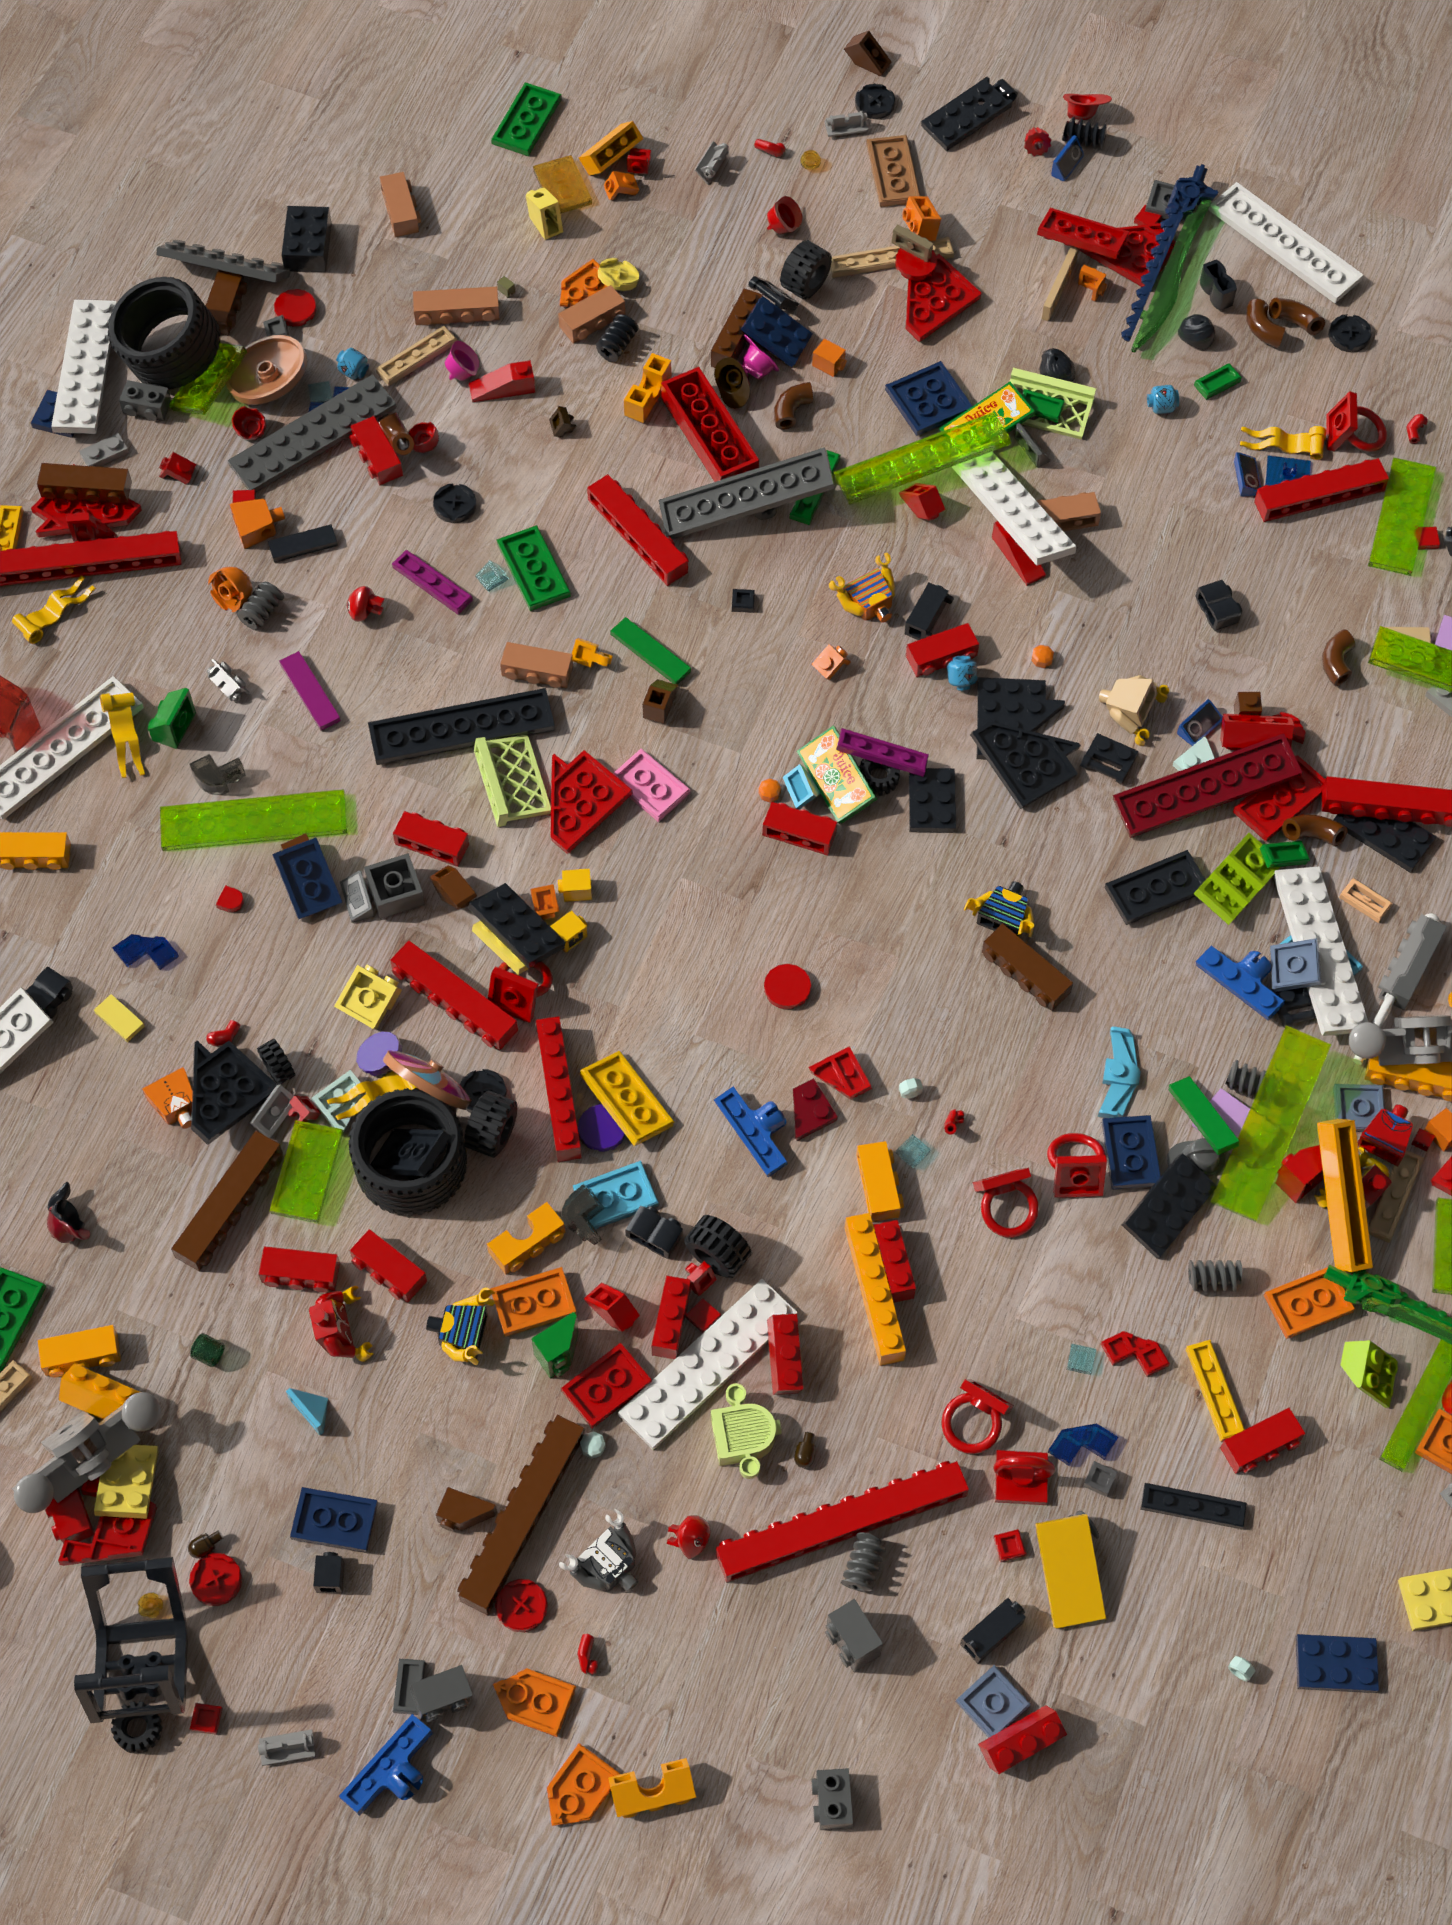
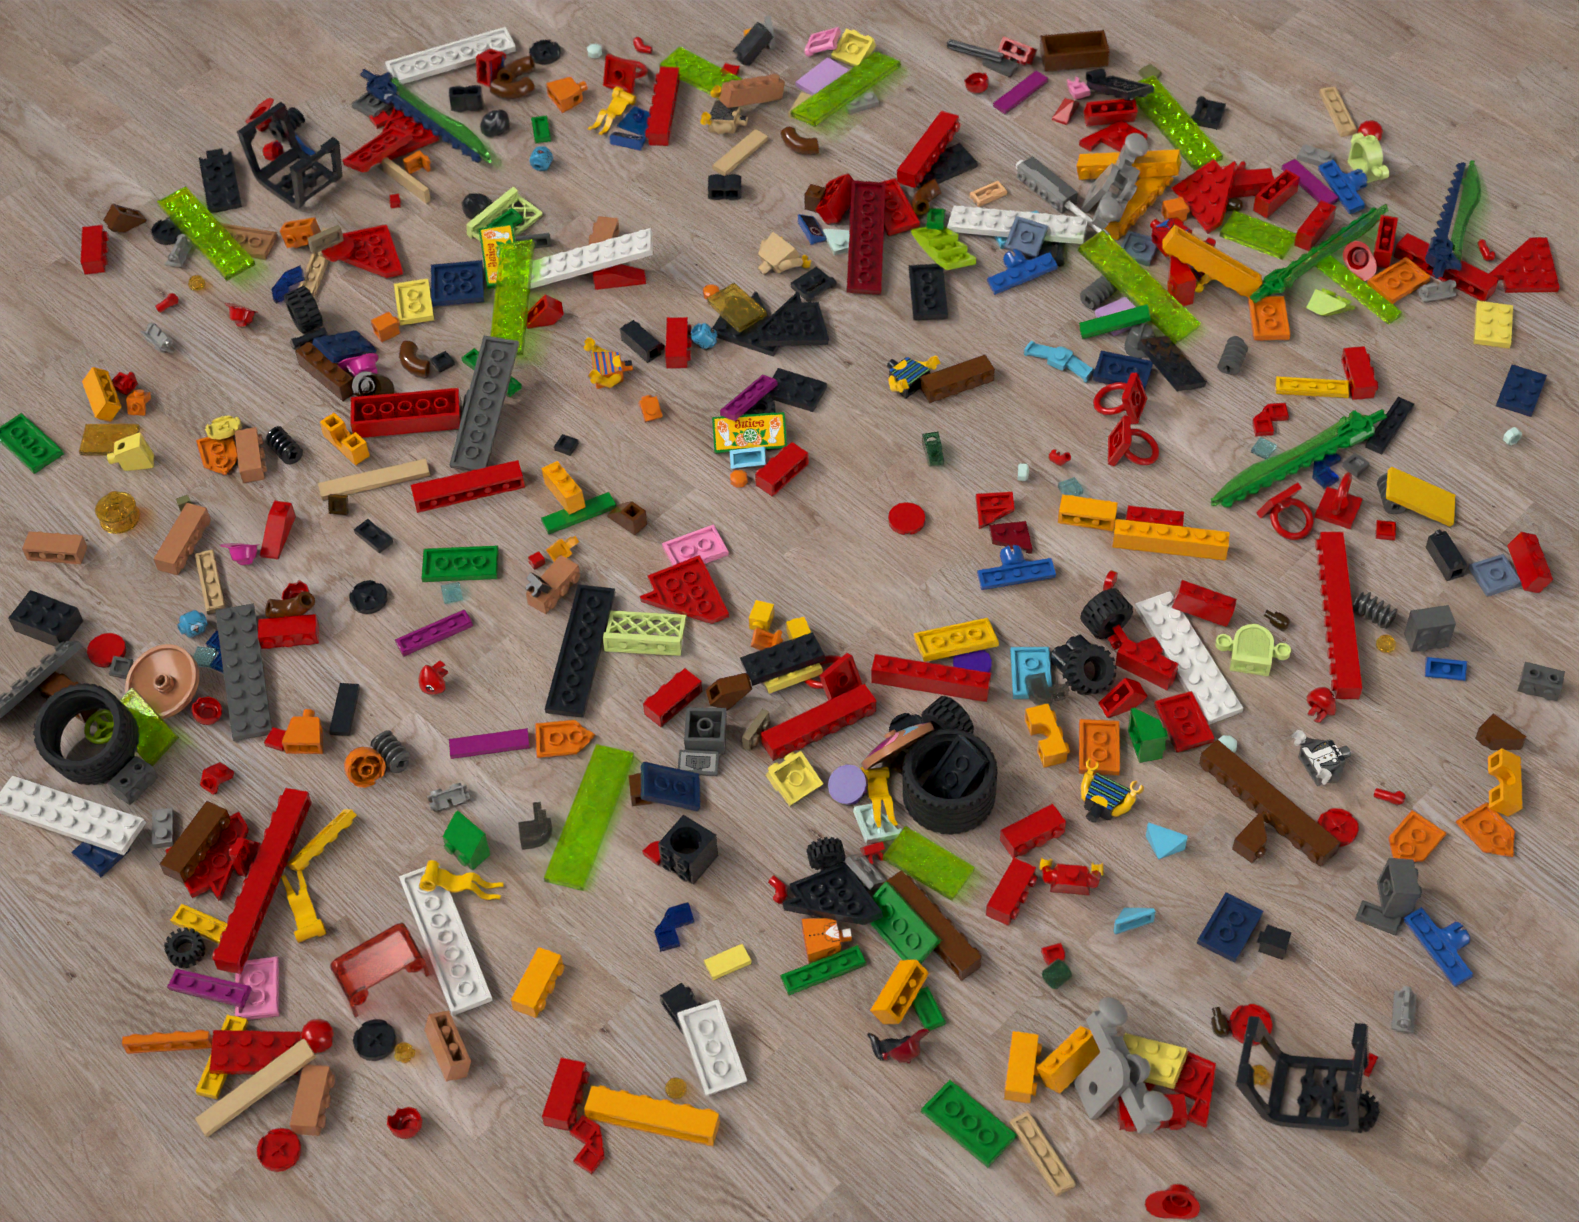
camera: 65 degrees left, 10 degrees down
none -> red brick [80,225,109,275]
none -> clear yellow wheel [95,491,140,534]
none -> clear neon green plate [157,186,256,281]
none -> black windscreen [237,102,343,209]
none -> clear blue tile [271,265,305,303]
none -> yellow plate [286,809,357,871]
none -> tan tile [318,459,430,501]
none -> black plate [354,519,393,553]
none -> red piece [389,194,401,209]
none -> light yellow plate [394,278,434,326]
none -> black tile [430,351,455,373]
none -> red torso [476,48,507,87]
none -> black tile [525,573,552,598]
none -> red piece [528,551,546,570]
none -> orange tile [535,720,596,758]
none -> light orange brick [541,461,586,515]
none -> orange torso [546,77,588,113]
none -> light aqua tile [587,43,603,59]
none -> black brick [658,814,718,885]
none -> torso [700,85,748,134]
none -> clear yellow tile [707,282,767,332]
none -> tan tile [713,129,768,176]
none -> nougat brick [719,74,785,108]
none -> dark tan plate [742,708,771,751]
none -> green tile [780,945,867,996]
none -> green tile [870,881,942,964]
none -> light orange brick [870,959,929,1024]
none -> green tile [912,986,946,1031]
none -> clear green leg [922,431,944,467]
none -> red tile [1041,943,1065,967]
none -> black tyre [1062,644,1117,695]
none -> red tile [1103,570,1118,591]
none -> medium azure slope [1146,823,1188,859]
none -> piece [1211,409,1387,508]
none -> clear yellow plate [1376,634,1396,653]
none -> blue slope [1425,657,1467,681]
none -> reddish brown slope [1475,714,1527,750]

